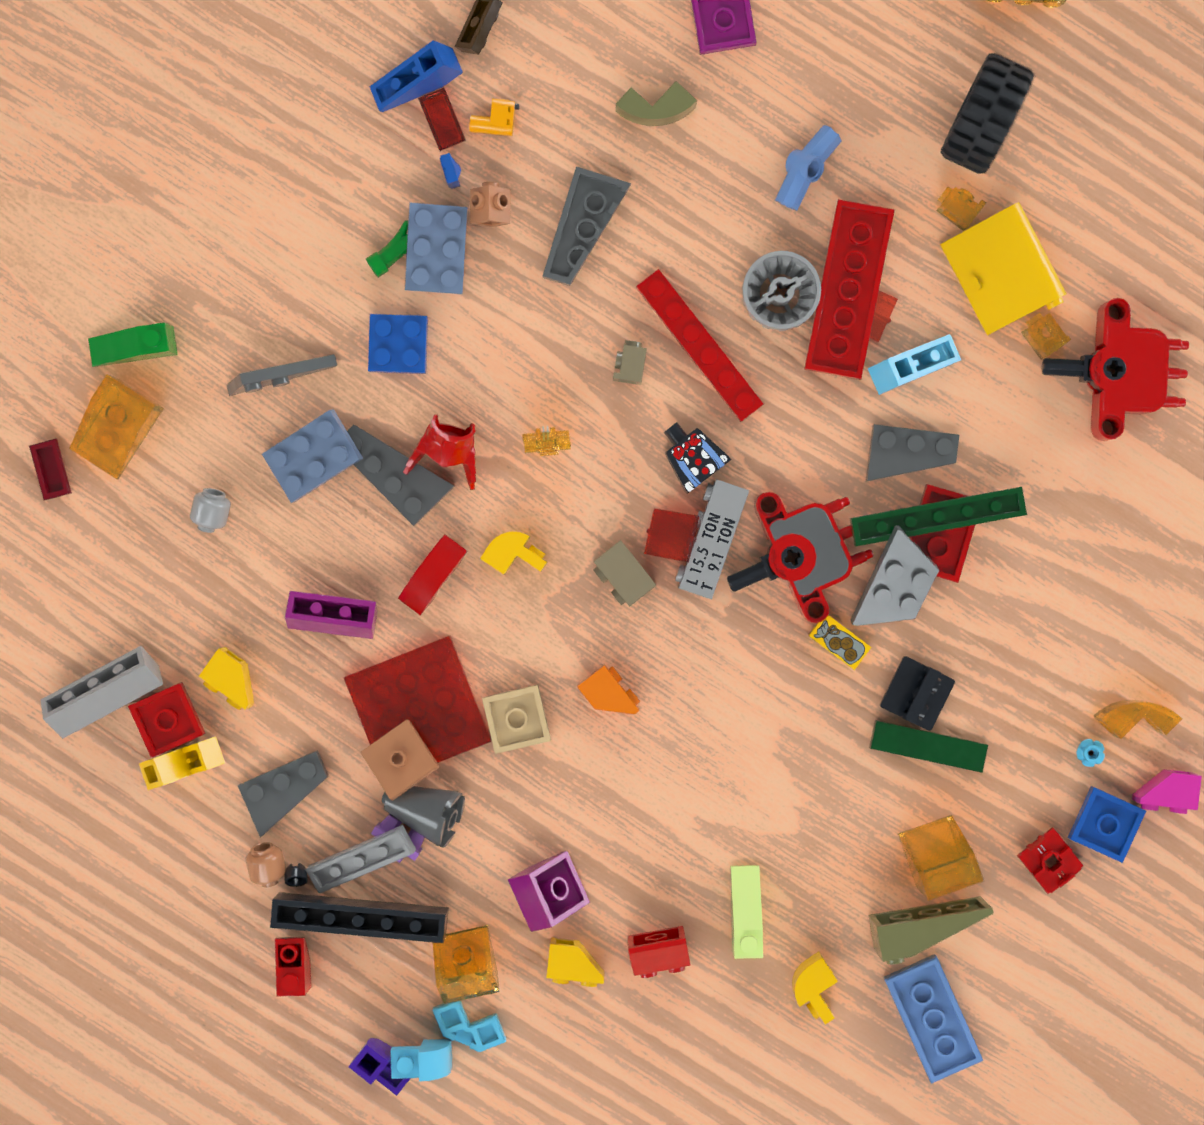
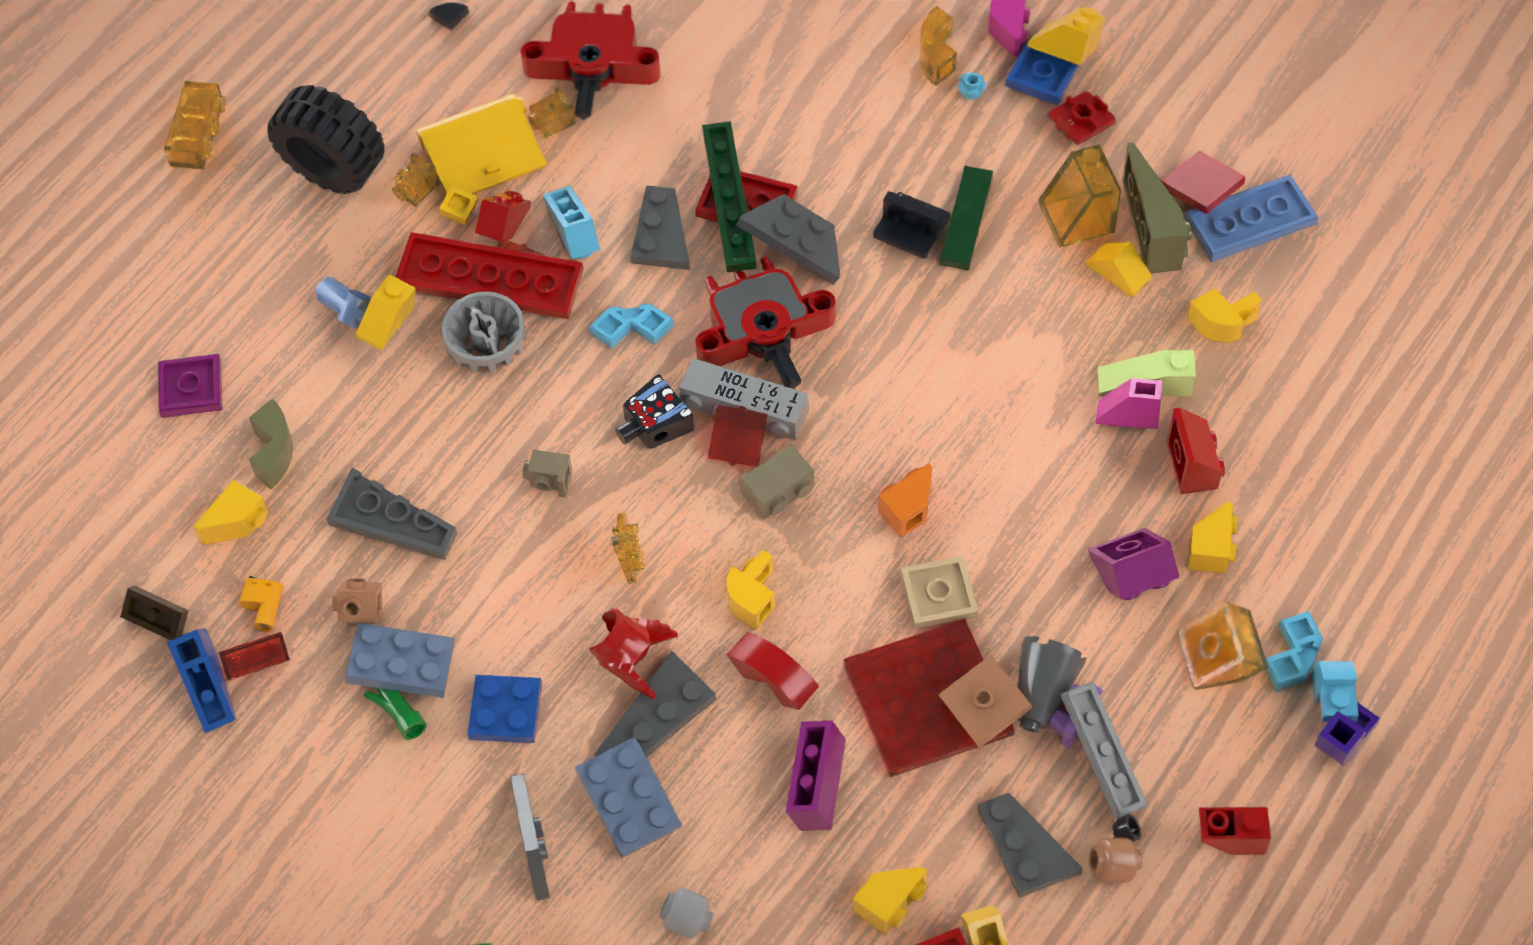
camera: 90 degrees left, 30 degrees down
black brick [270,892,449,943] -> none
blue tile [440,153,461,189] -> none
red plate [636,269,764,422] -> none
tile [808,615,872,670] -> none
none -> yellow slope [193,480,269,545]
none -> yellow slope [355,274,415,351]
none -> black tile [429,2,469,30]
none -> yellow plate [439,185,478,226]
none -> red slope [475,190,532,242]
none -> medium azure tile [589,304,675,348]
none -> yellow slope [1027,7,1106,65]
none -> yellow slope [1086,242,1152,298]
none -> dark pink slope [1096,378,1163,429]
none -> tile [1161,150,1245,215]

